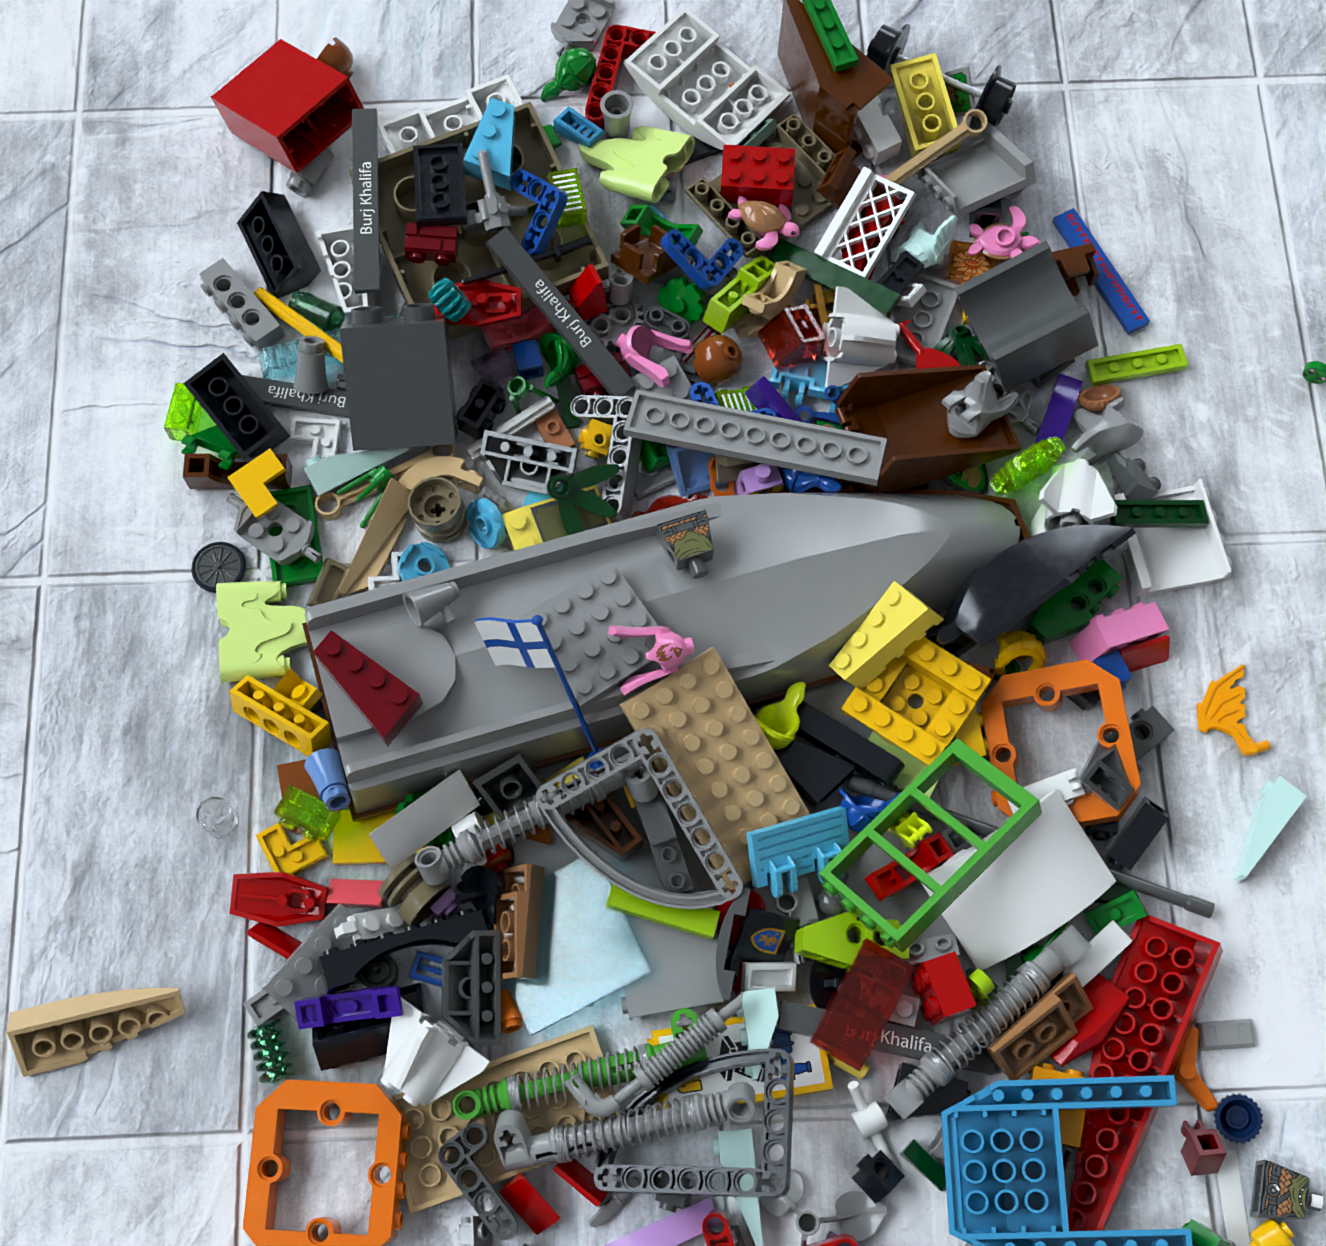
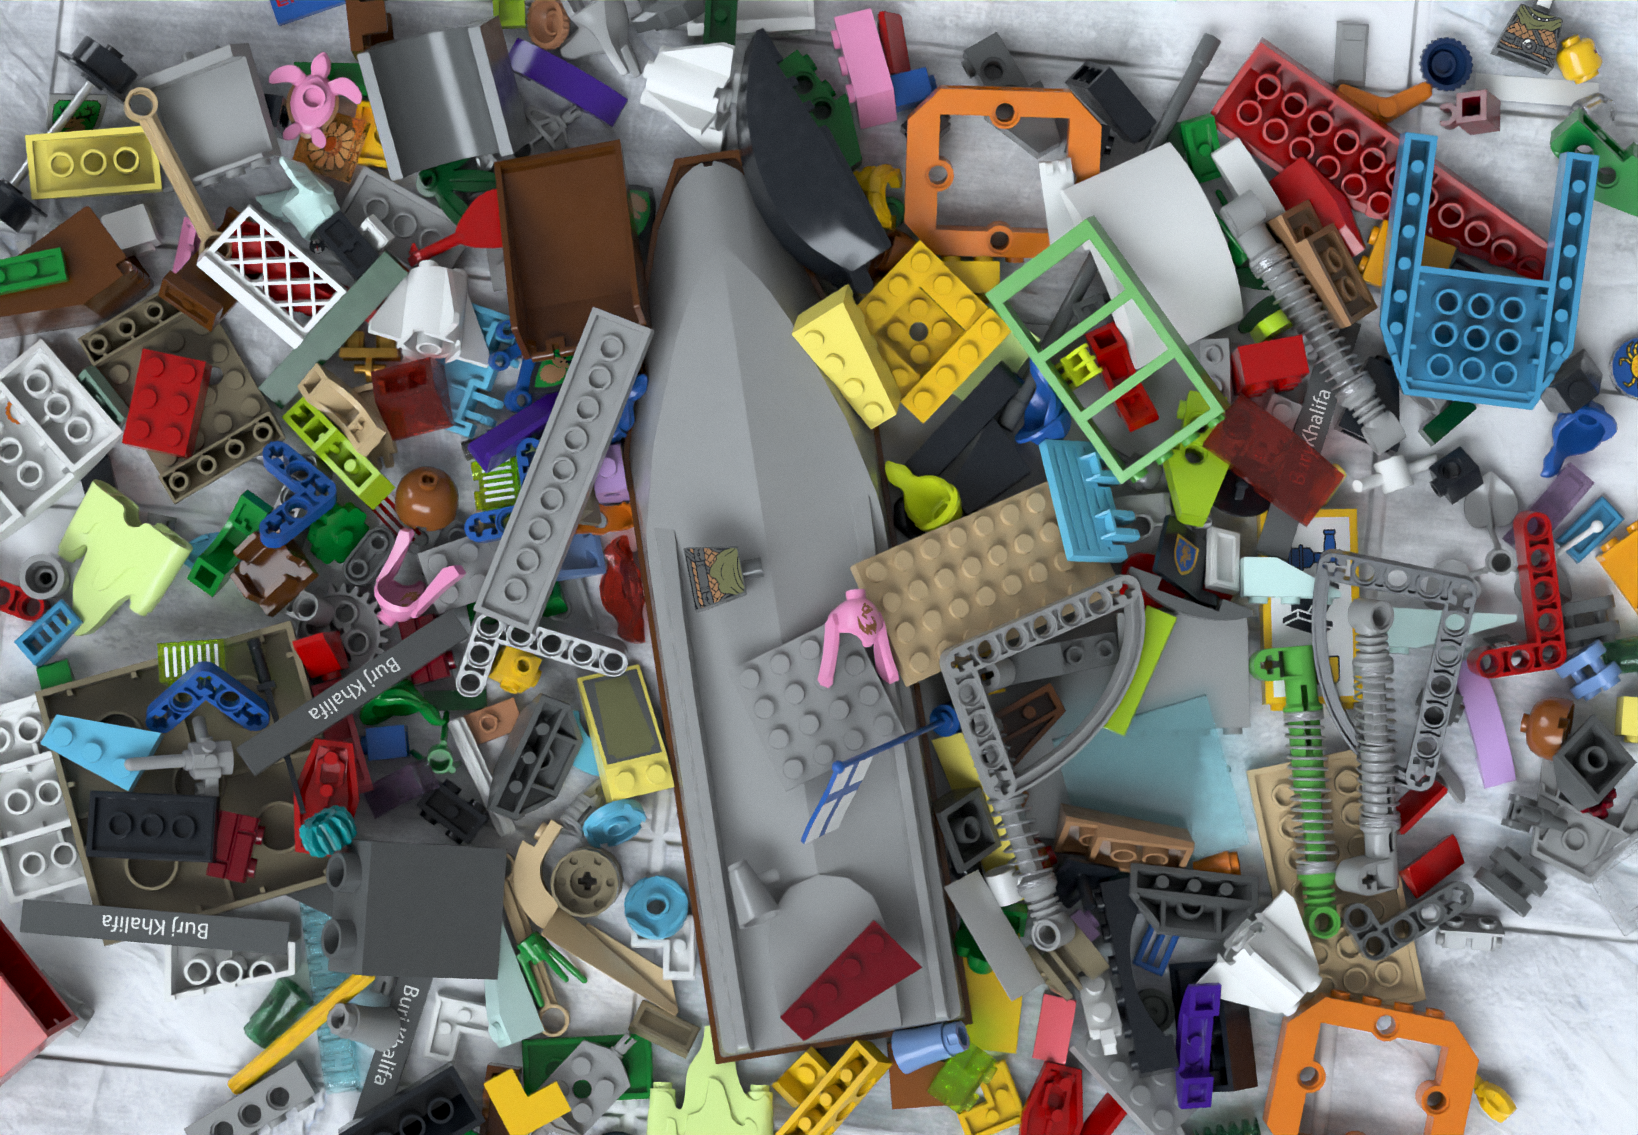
camera: 80 degrees left, 15 degrees up
black slope [237,191,322,298] -> none
dark green plant [547,464,620,535] -> none
light grey piece [564,992,743,1117] -> none
animal [728,196,800,251] -> none
light grey piece [942,371,1019,438] -> none
clear neon green gear [989,436,1066,496] -> none
dark grey slope [1079,744,1134,811] -> none

